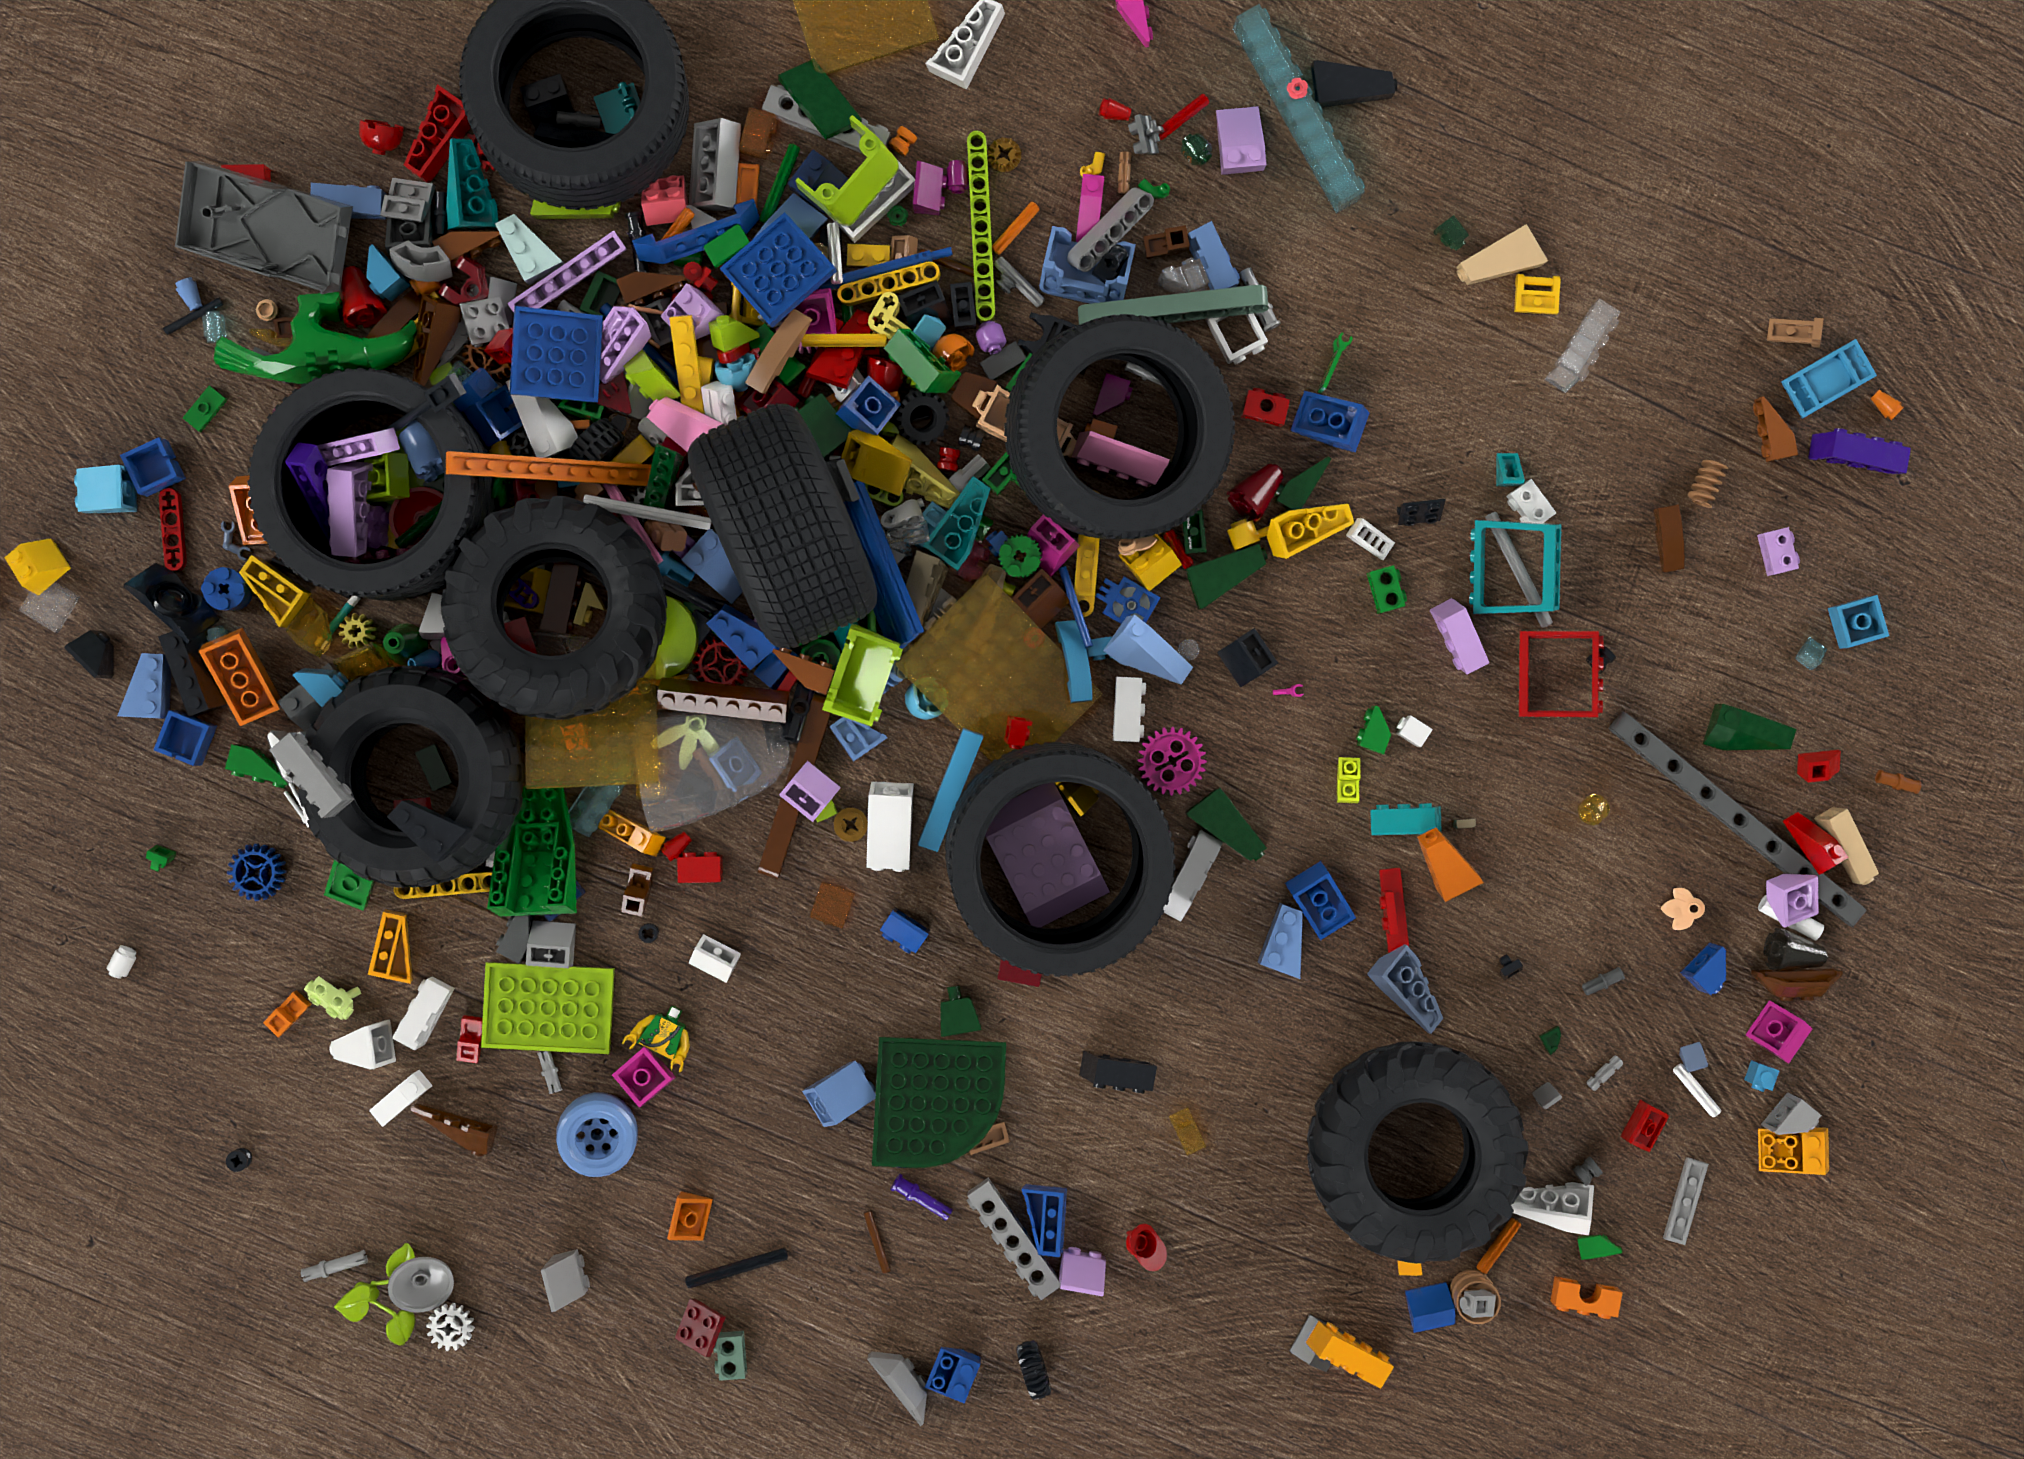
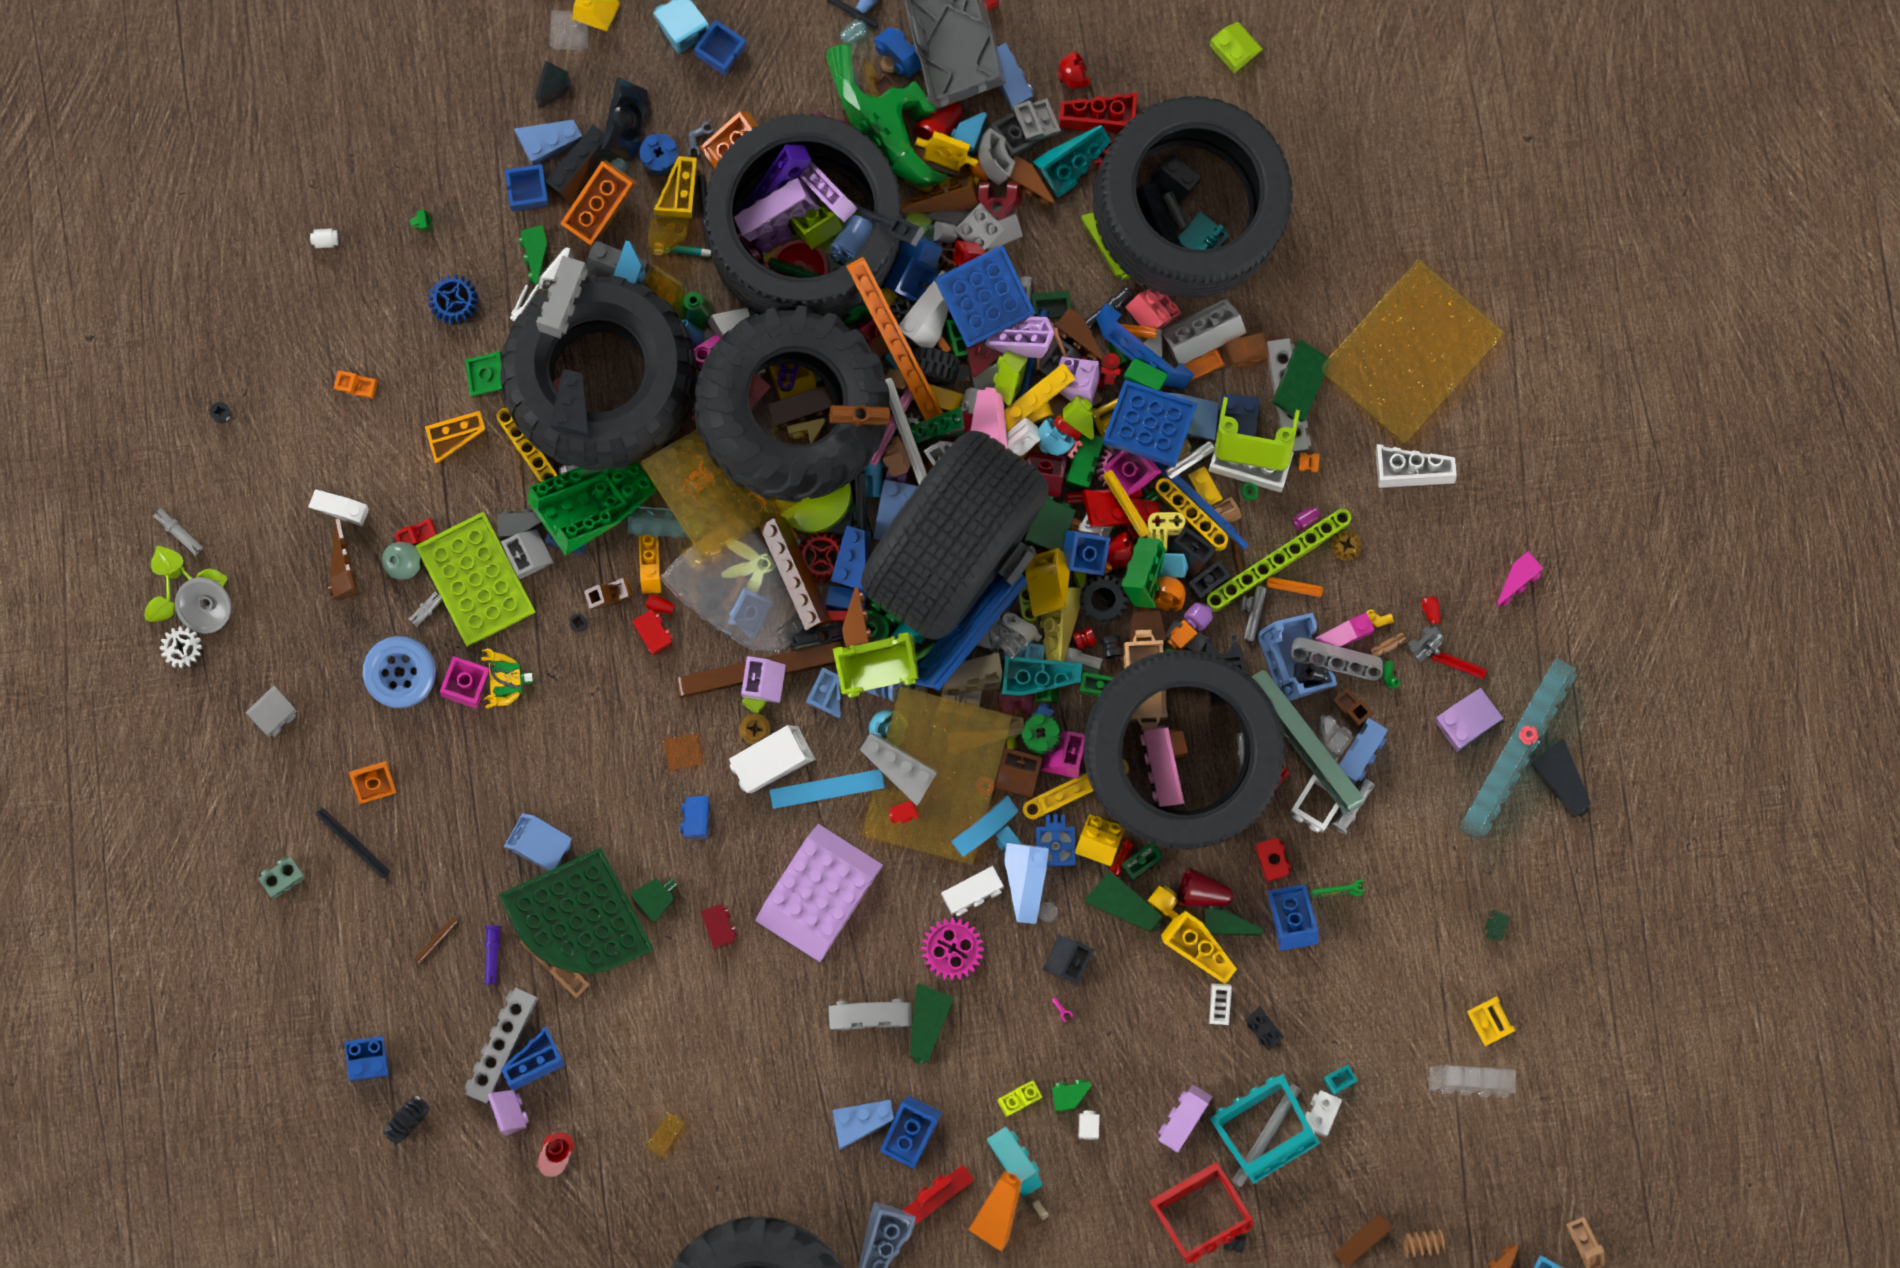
camera: 50 degrees right, 10 degrees down
red beam [159,488,187,571] -> none
green plate [183,385,228,432] -> none
yellowish green brick [304,976,361,1020] -> none
white slope [330,1019,396,1069] -> none
light yellow gear [338,613,376,649] -> none
white wedge [392,977,455,1050] -> none
dark green tile [415,744,453,791] -> none
black pin [432,192,447,237] -> none
light aqua wedge [495,214,564,286] -> none
lavender brick [507,231,627,312] -> none
dark red plate [675,1298,726,1357] -> none
white brick [689,934,741,983] -> none
medium nougat slope [745,309,813,394] -> none
green axle [759,143,800,224] -> none
light grey wedge [867,1351,927,1426] -> none
magenta slope [913,161,947,216] -> none
black tyre [945,742,1175,977] -> none
wedge [1055,782,1099,816] -> none
blue bar [1058,566,1093,648] -> none
black wedge [1079,1050,1157,1094] -> none
magenta slope [1092,373,1133,418] -> none
light nougat plate [1118,536,1157,555] -> none
clear green head [1181,133,1212,166] -> none
green brick [1366,565,1407,614] -> none
tan slope [1457,224,1548,285] -> none
none -> sand green cylinder [381,542,421,580]
none -> dark orange piece [830,405,890,426]
none -> light grey wedge [860,731,938,806]
none -> blue brick [873,27,922,77]
none -> yellow plate [915,131,978,172]
none -> light grey brick [934,221,958,244]
none -> orange brick [1167,620,1197,650]

